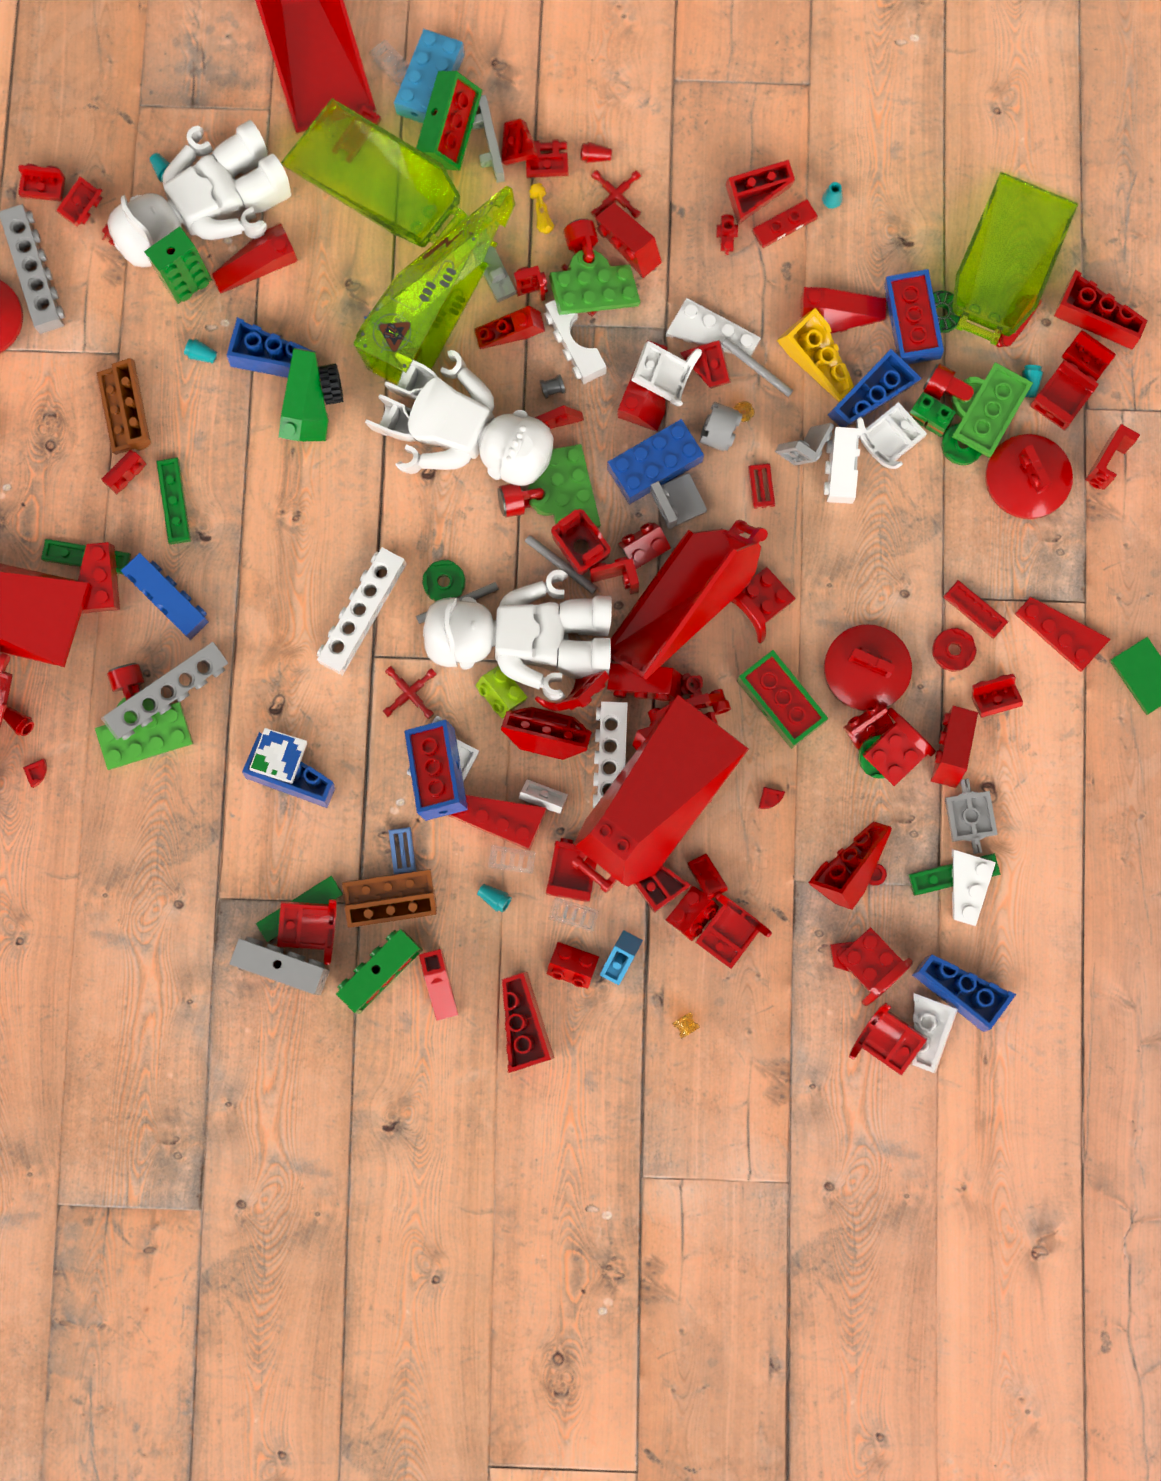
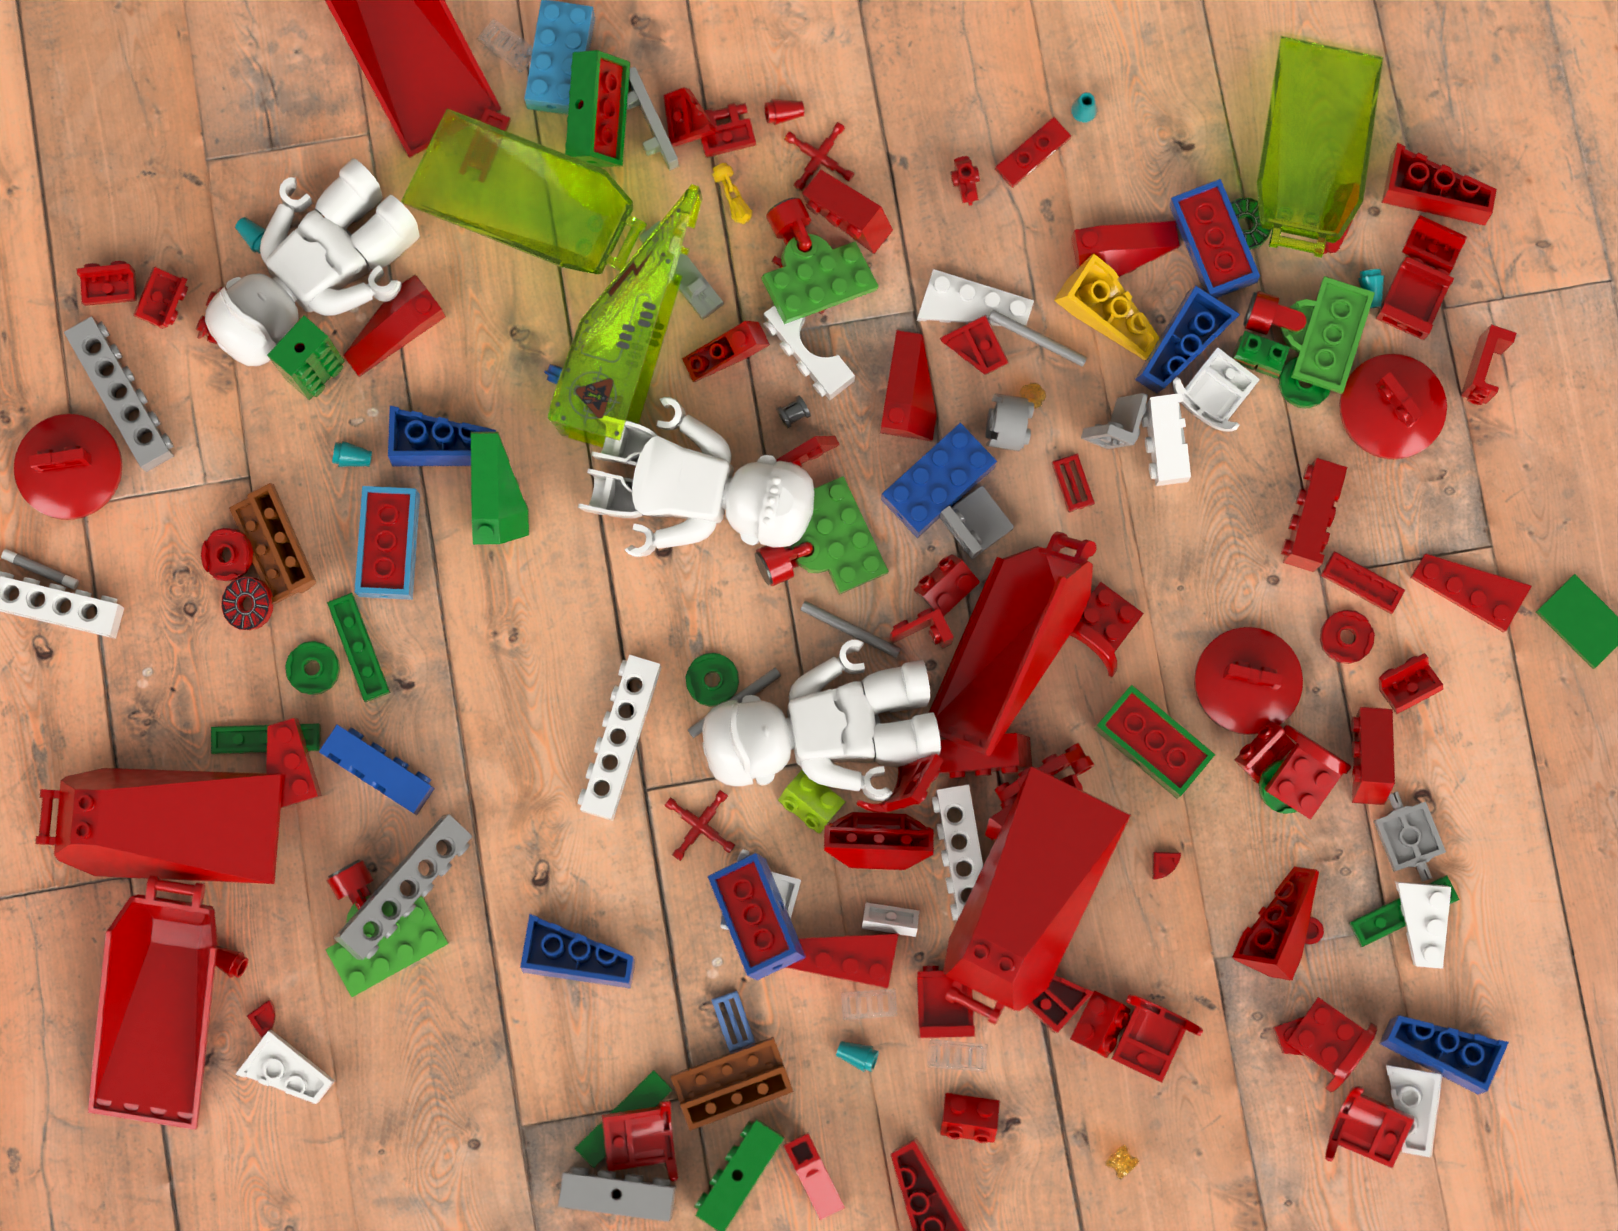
camera: 15 degrees left, 0 degrees up
red bracket [101,450,147,495] -> none
tile [249,728,307,784] -> none
black tyre [319,364,344,405] -> none
red bracket [513,265,548,301] -> none
red piece [551,509,611,575] -> none
dark azure slope [600,930,643,985] -> none
white piece [631,341,702,406] -> none
red plate [681,673,703,694] -> none
red plate [687,853,728,900] -> none
red wedge [725,160,795,225] -> none
none -> red tile [201,528,253,581]
none -> tile [221,577,274,630]
none -> white wing [236,1030,335,1104]
none -> green tile [285,641,340,695]
none -> red brick [355,486,420,600]
none -> red wedge [1281,458,1348,572]

